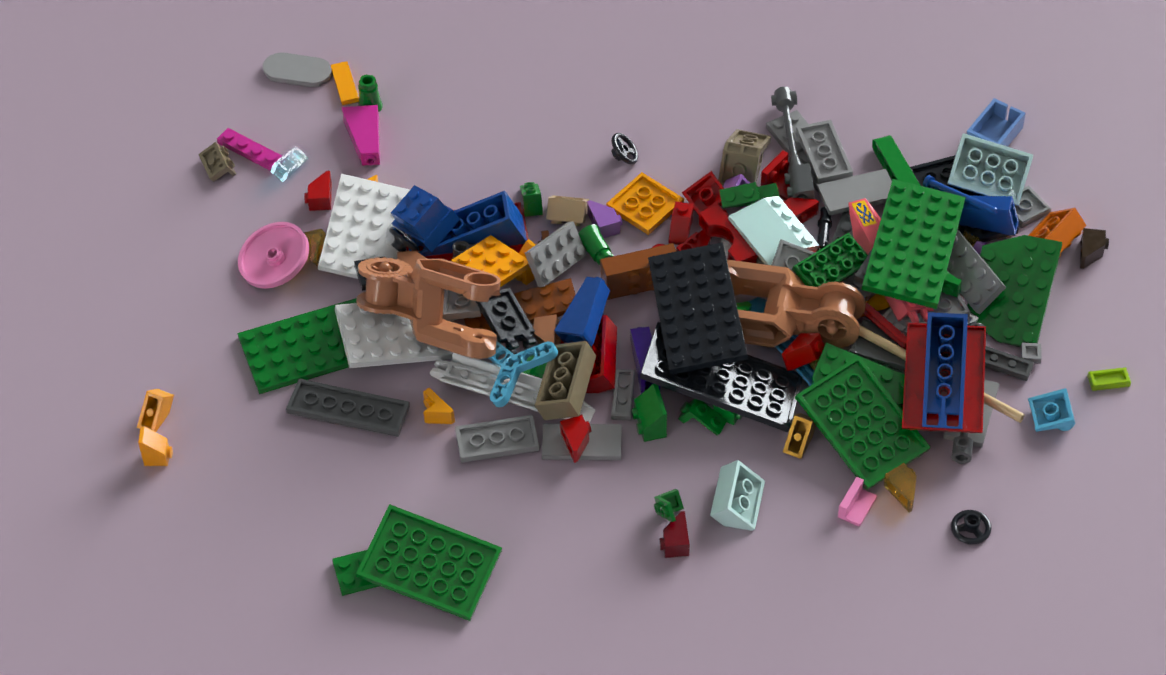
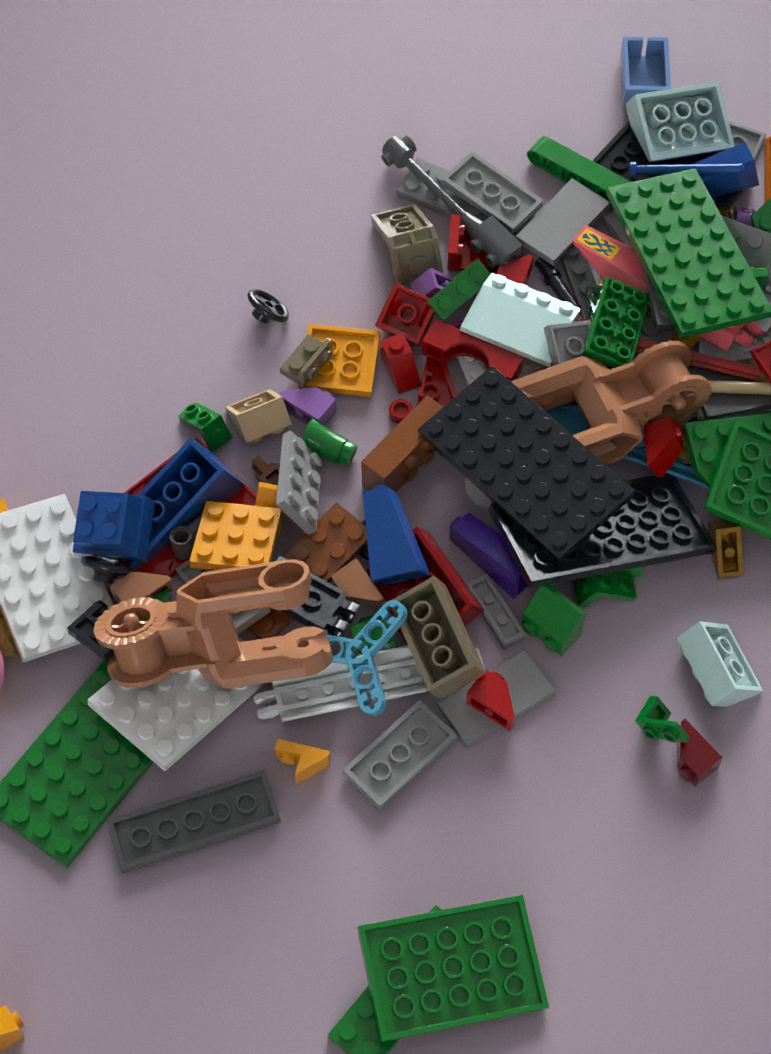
camera: 35 degrees left, 10 degrees up
none -> dark tan bracket [280,334,333,387]

